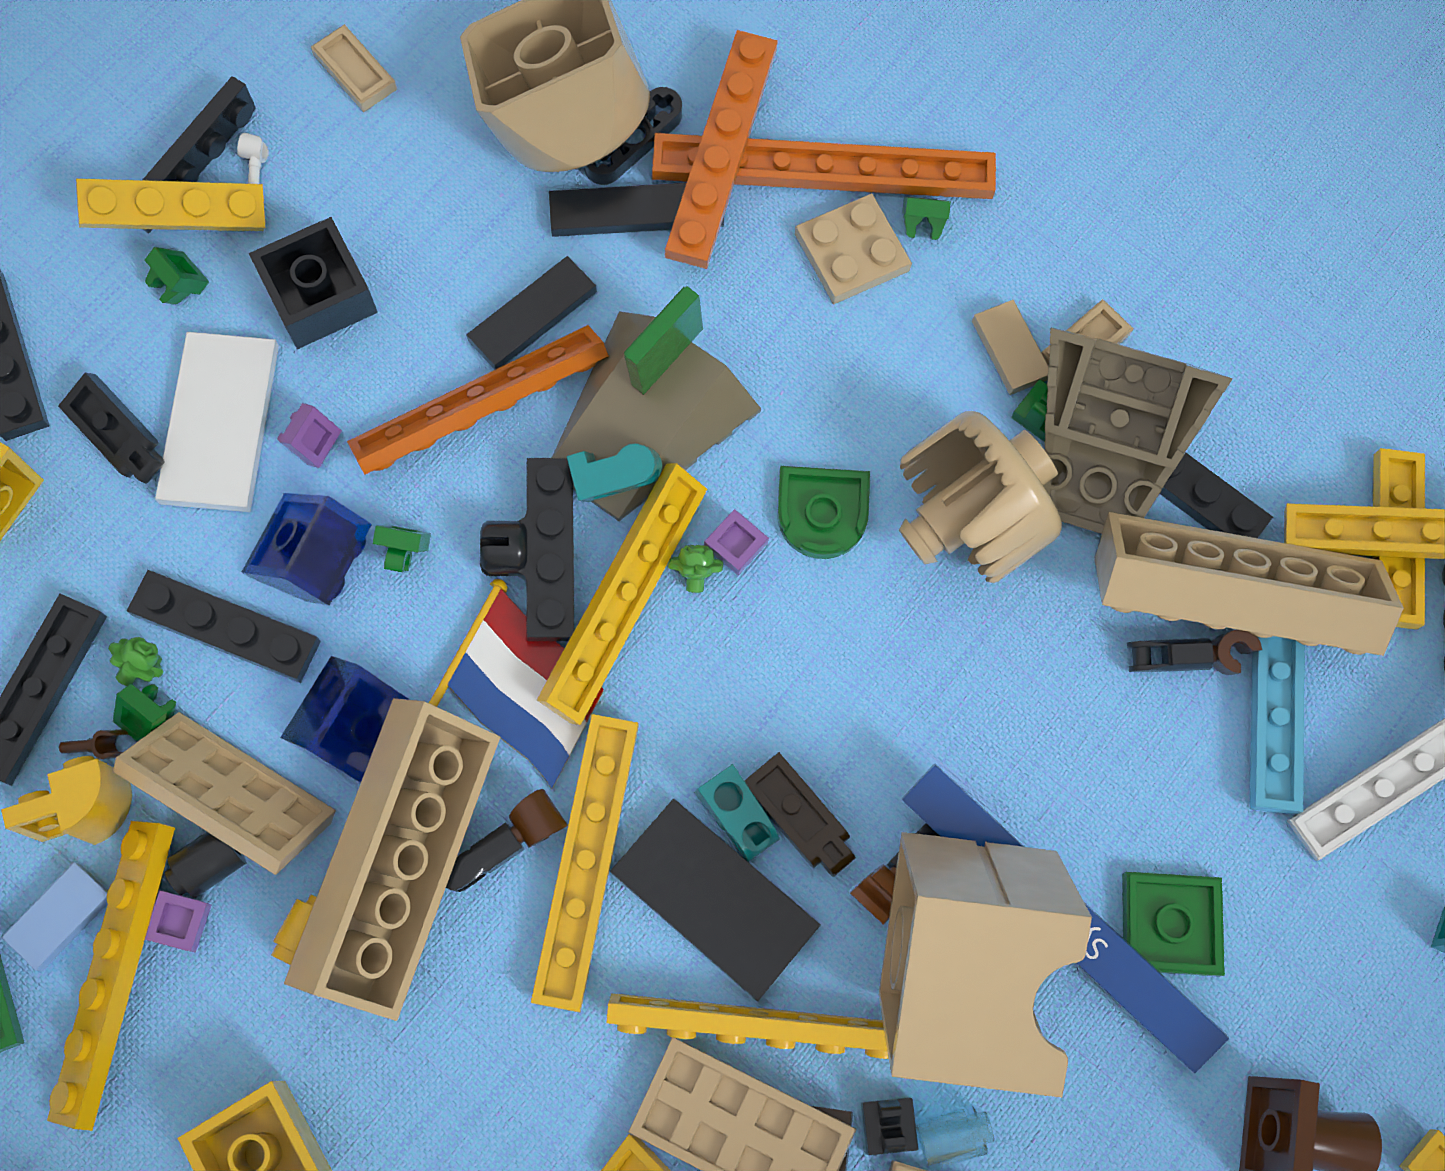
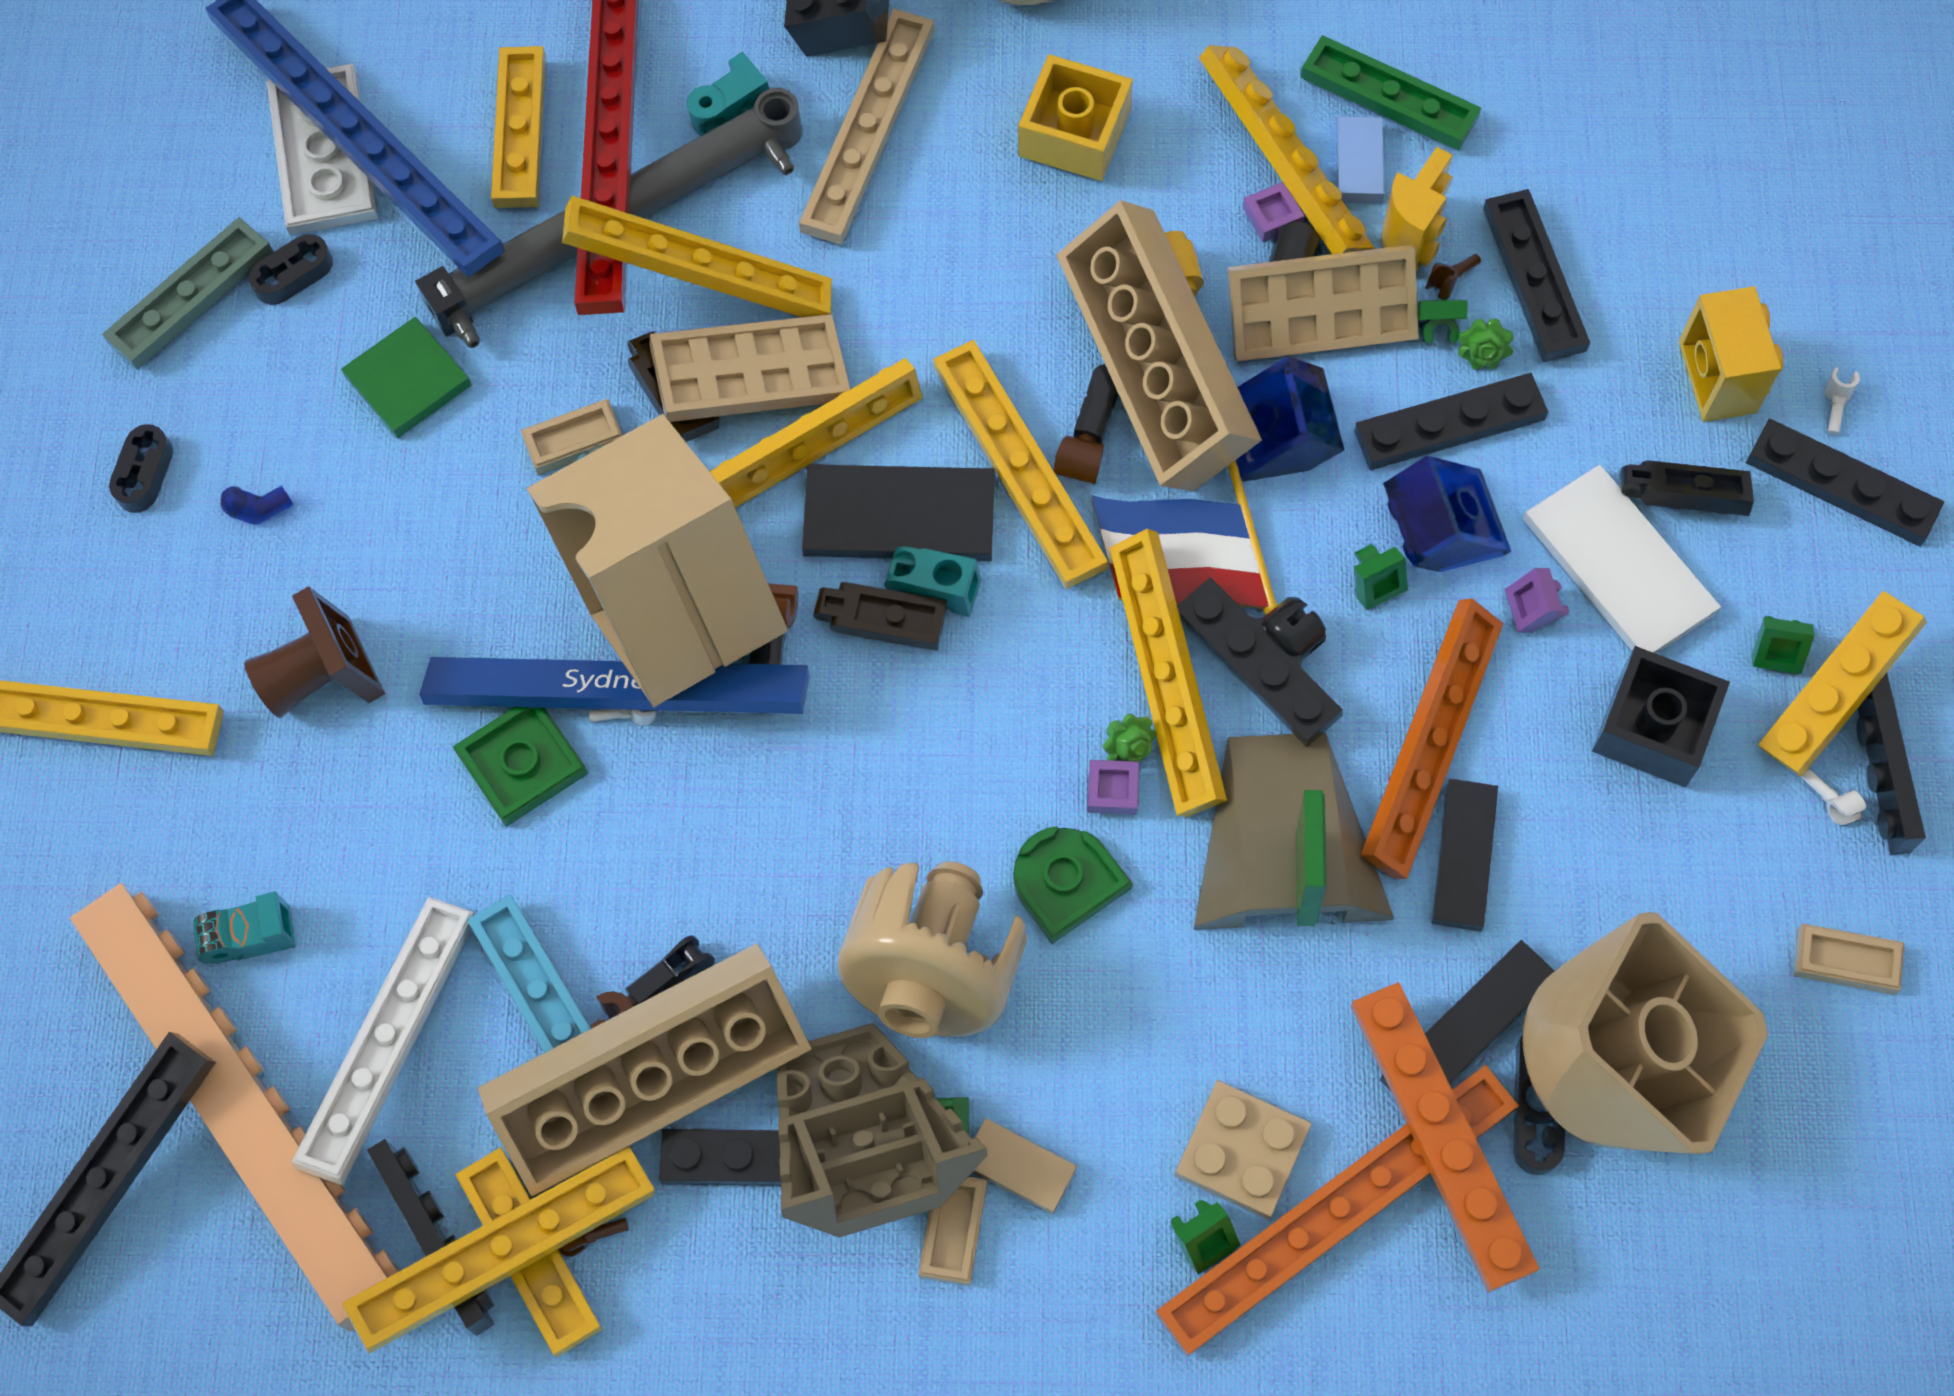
camera: 150 degrees right, 5 degrees down
teal leg [567,444,662,502] -> none

